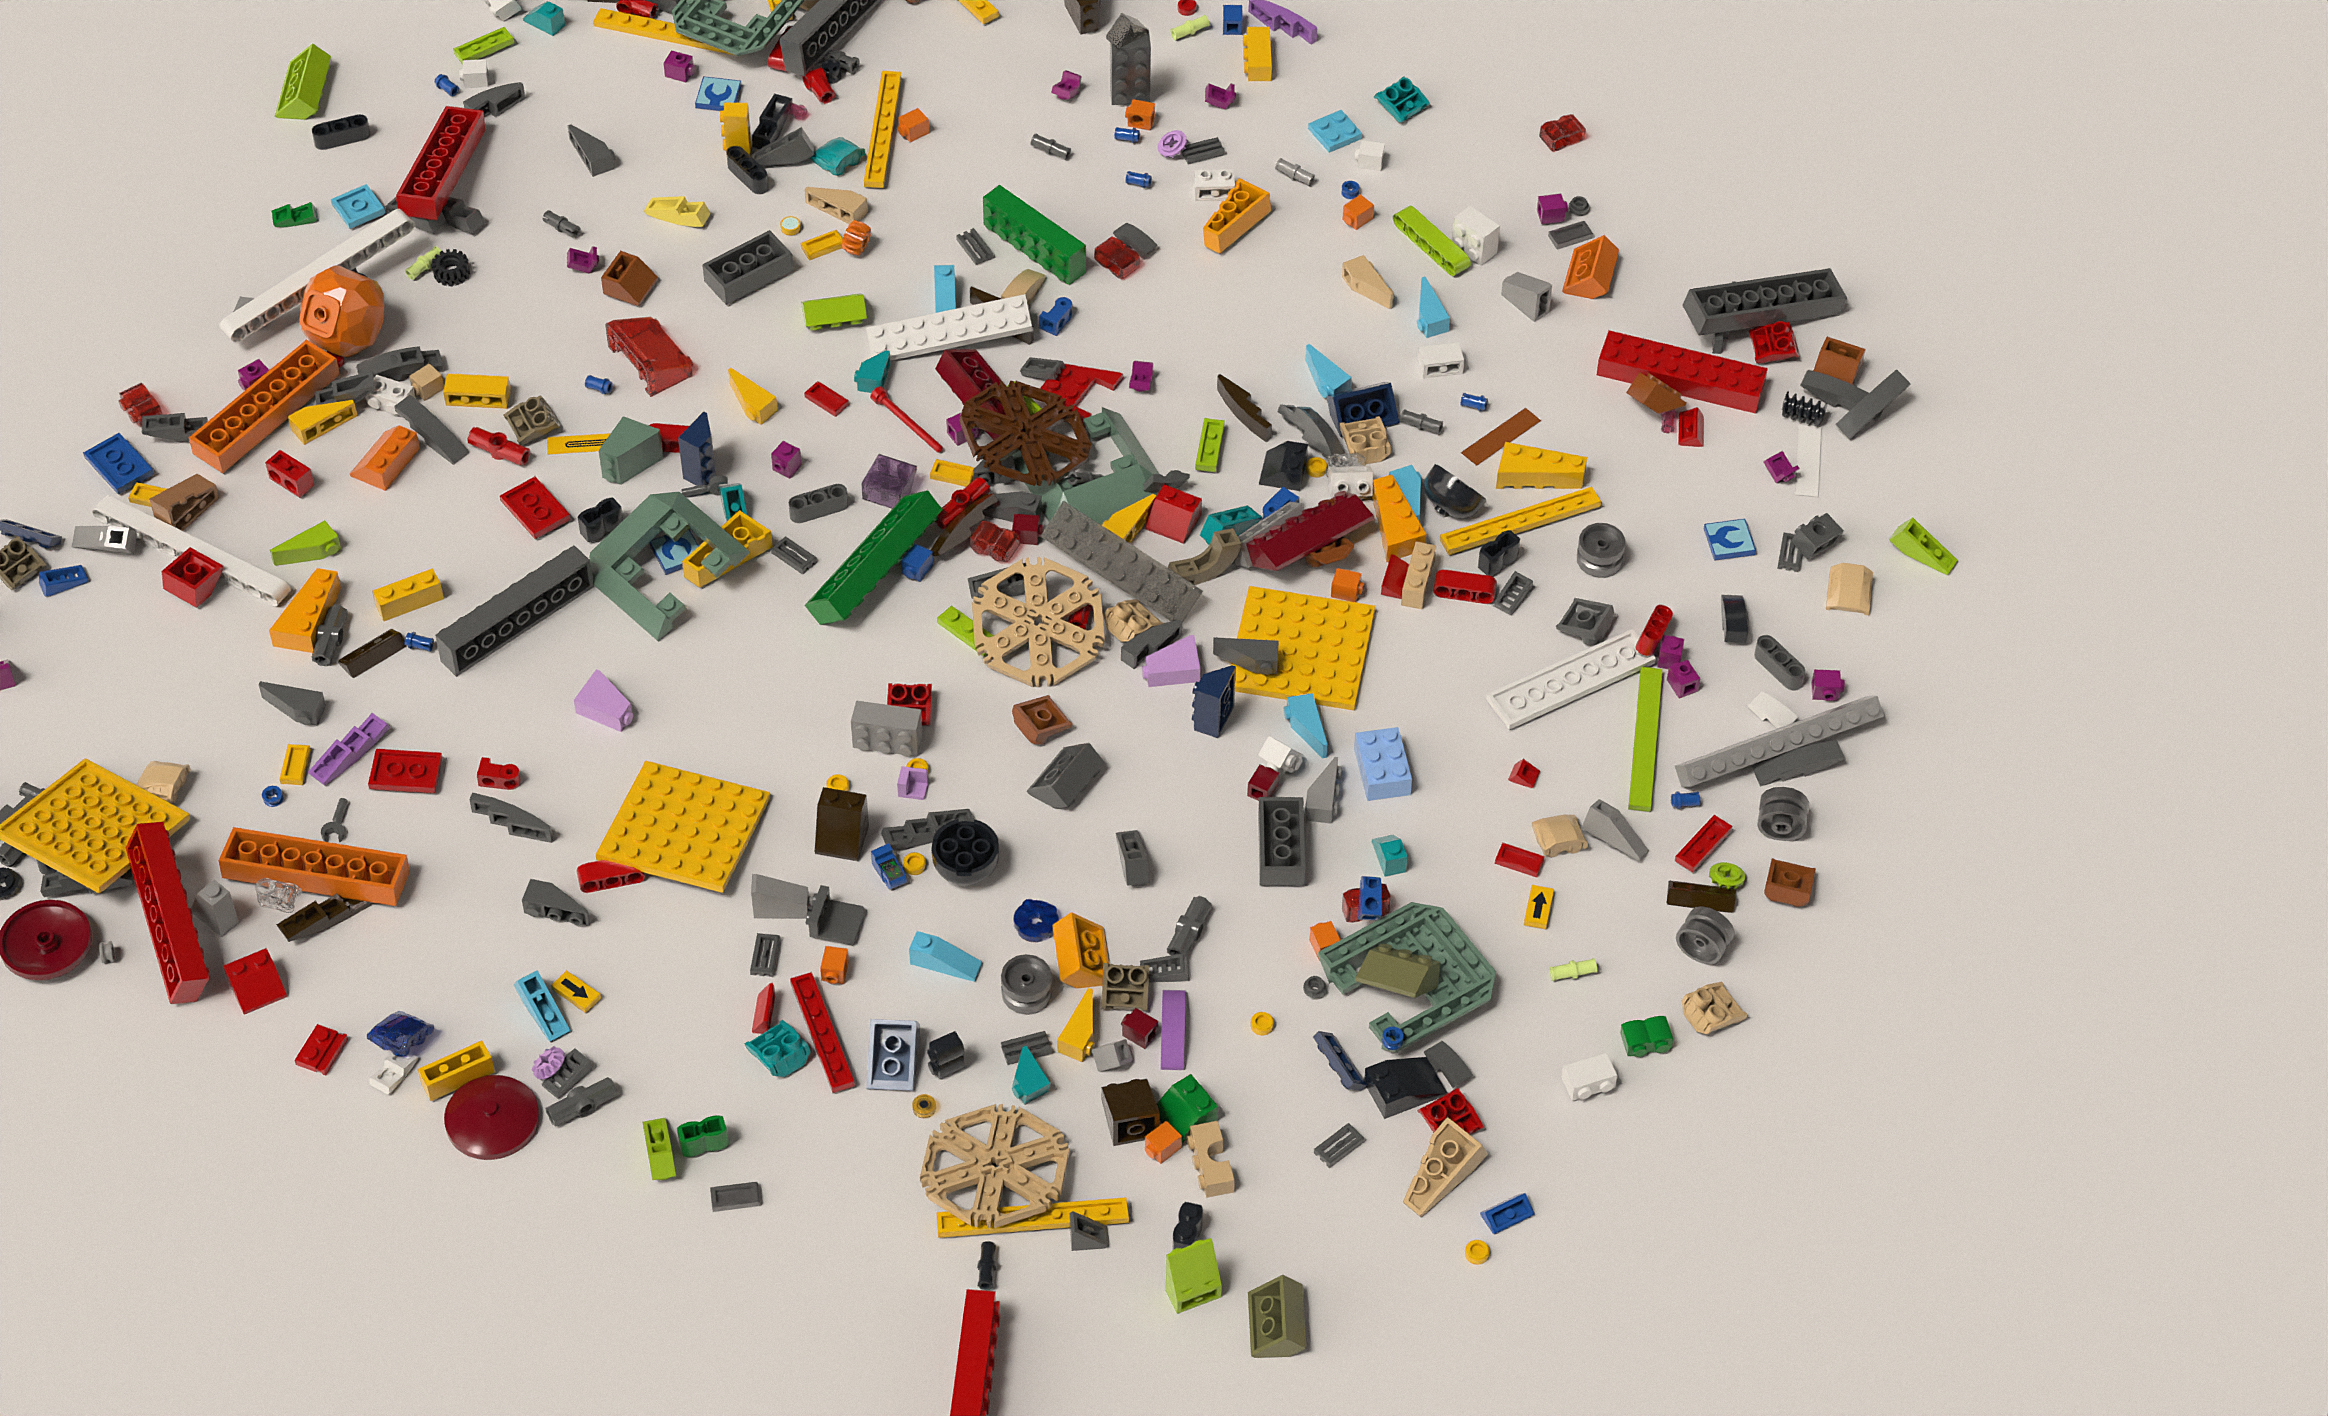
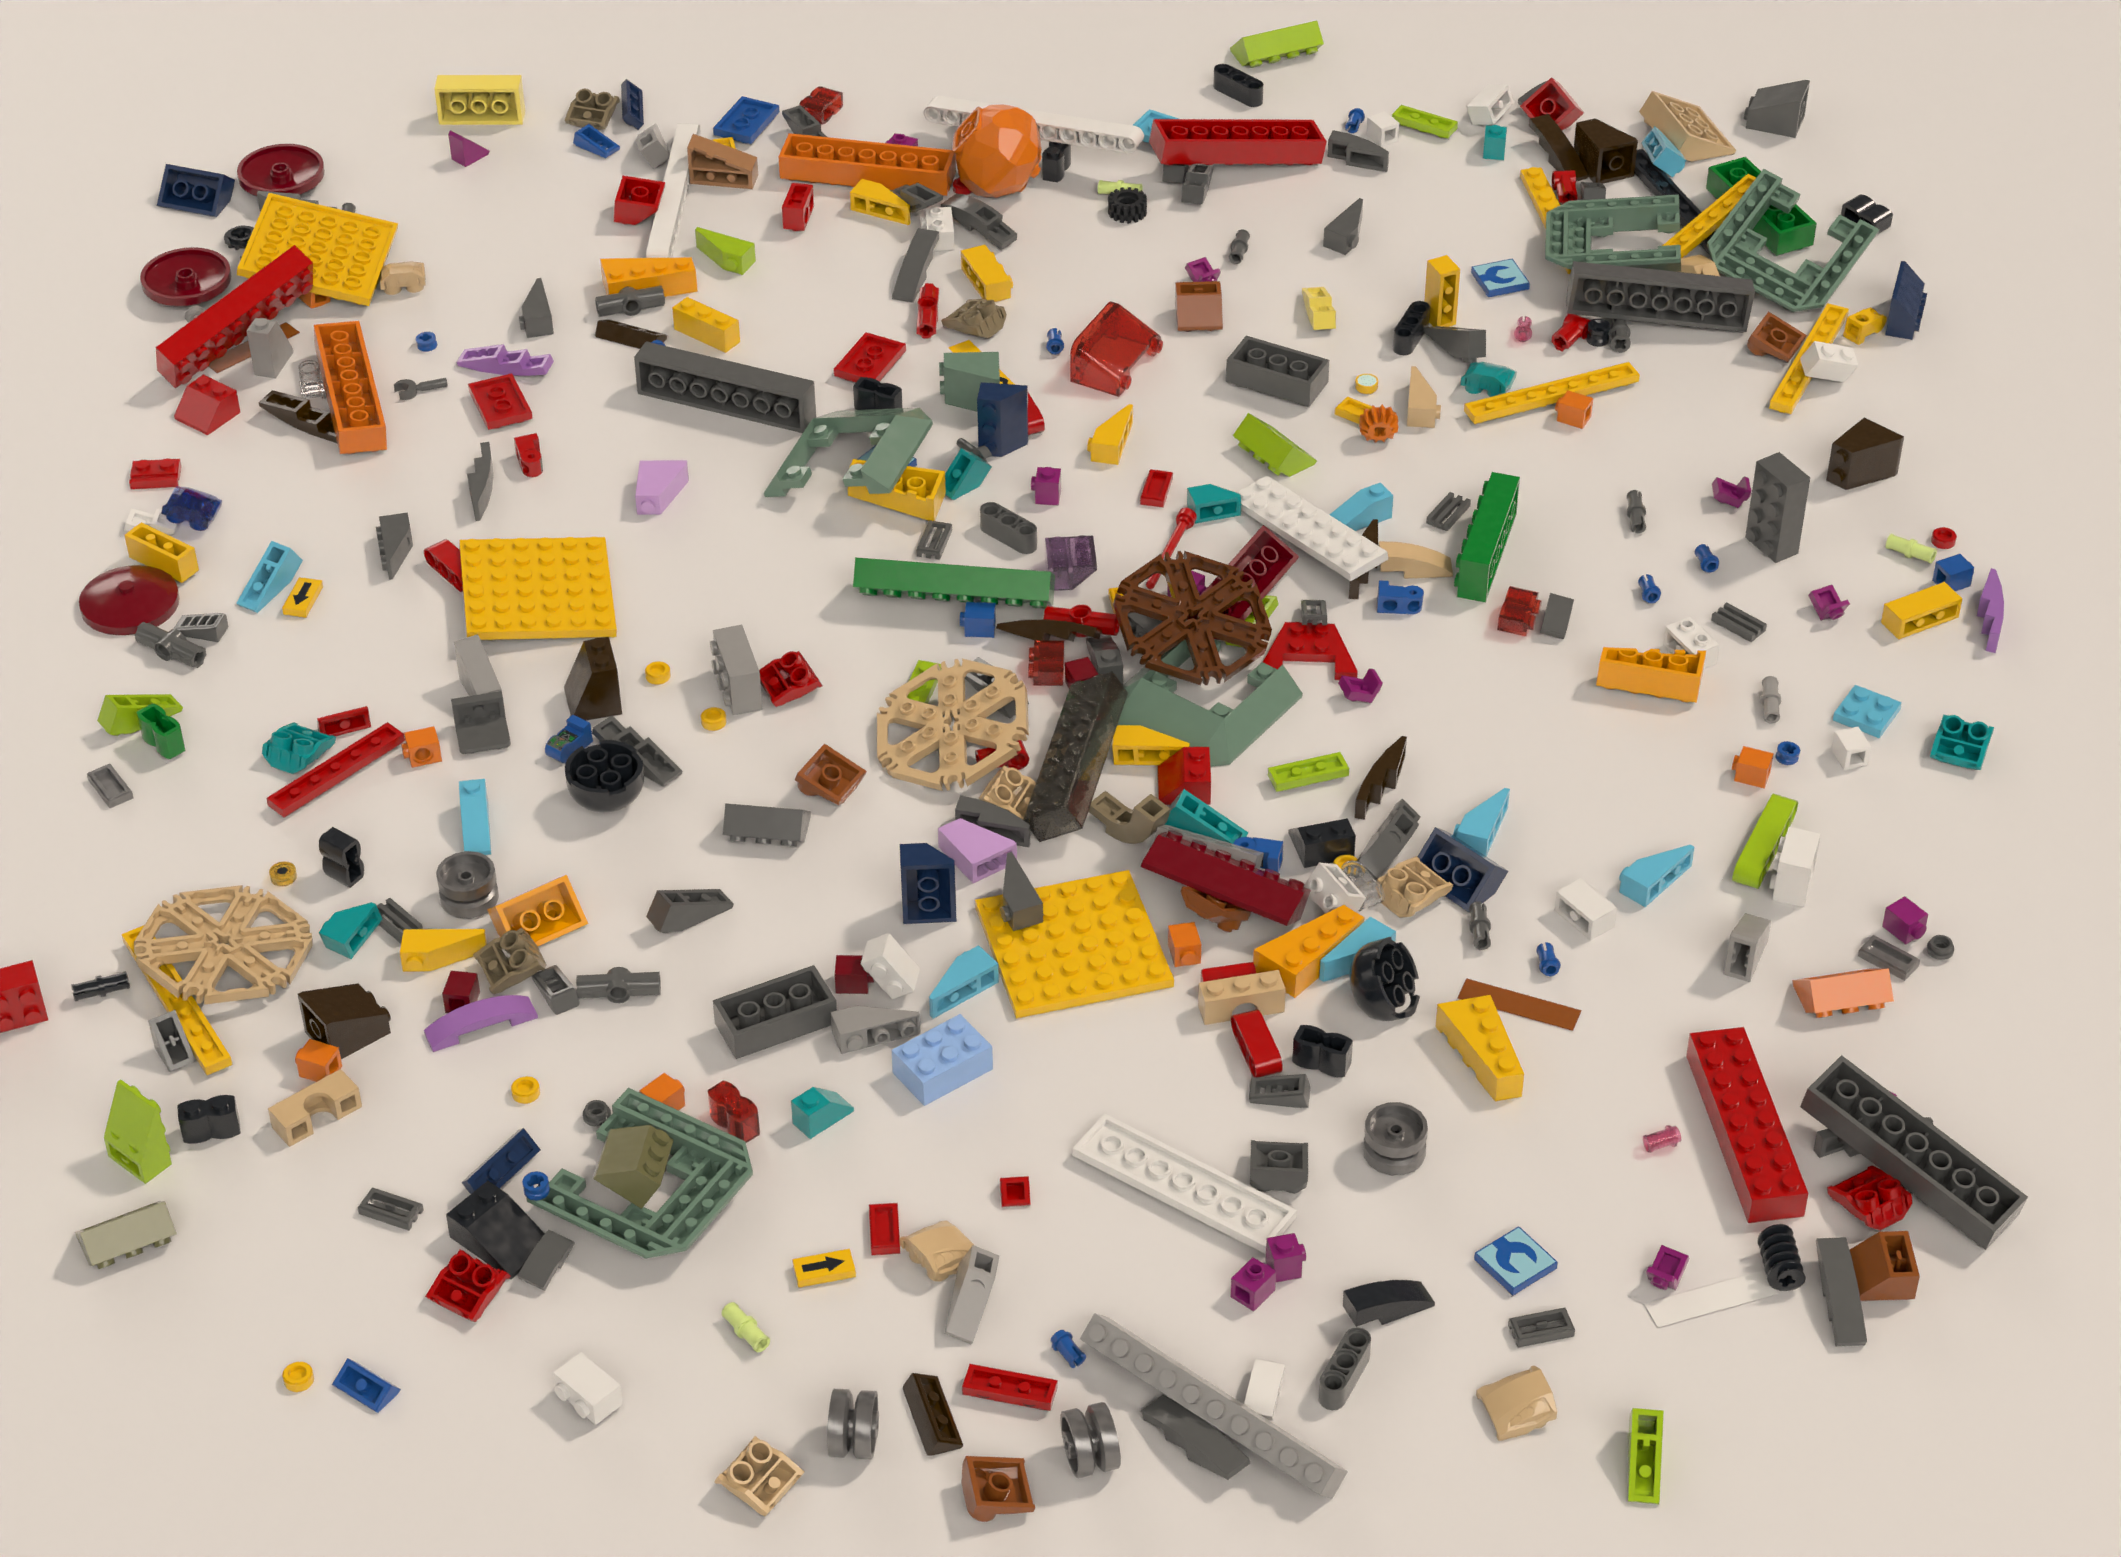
camera: 65 degrees right, 10 degrees down
green slope [271,202,317,227] -> none
yellow tile [279,744,311,785] -> none
orange slope [350,425,420,491] -> none
tan brick [409,364,444,401] -> none
lavender gear [531,1046,565,1080] -> none
magenta brick [663,50,695,83] -> none
dark grey tile [750,933,780,977] -> none
black slope [752,93,793,149] -> none
sand blue slope [866,1019,920,1091] -> none
lavender panel [897,766,928,800] -> none
clear blue plate [1013,899,1059,942] -> none
dark grey pin [1067,471,1103,485] -> none
light grey panel [1091,1039,1133,1071] -> none
clear smoke slope [1106,13,1149,49] -> none
orange brick [1125,99,1155,131] -> none
dark grey slope [1143,470,1190,492] -> none
green slope [1157,1074,1218,1142] -> none
lavender gear [1158,130,1188,158] -> none
tan slope [1342,255,1394,309] -> none
blue leg [1357,876,1382,921] -> none
tan wedge [1403,1117,1488,1217] -> none
yellow plate [1440,487,1601,555] -> none
clear red brick [1539,114,1586,151] -> none
green brick [1620,1016,1673,1057] -> none
dark orange slope [1626,372,1687,414] -> none
lime tile [1628,667,1662,812] -> none
red beam [1635,605,1673,656] -> none
red slope [1678,407,1704,447] -> none
lime gear [1709,862,1745,889] -> none
dark grey brick [1791,513,1844,559] -> none
magenta brick [1811,669,1845,701] -> none
dark grey slope [1835,369,1911,439] -> none

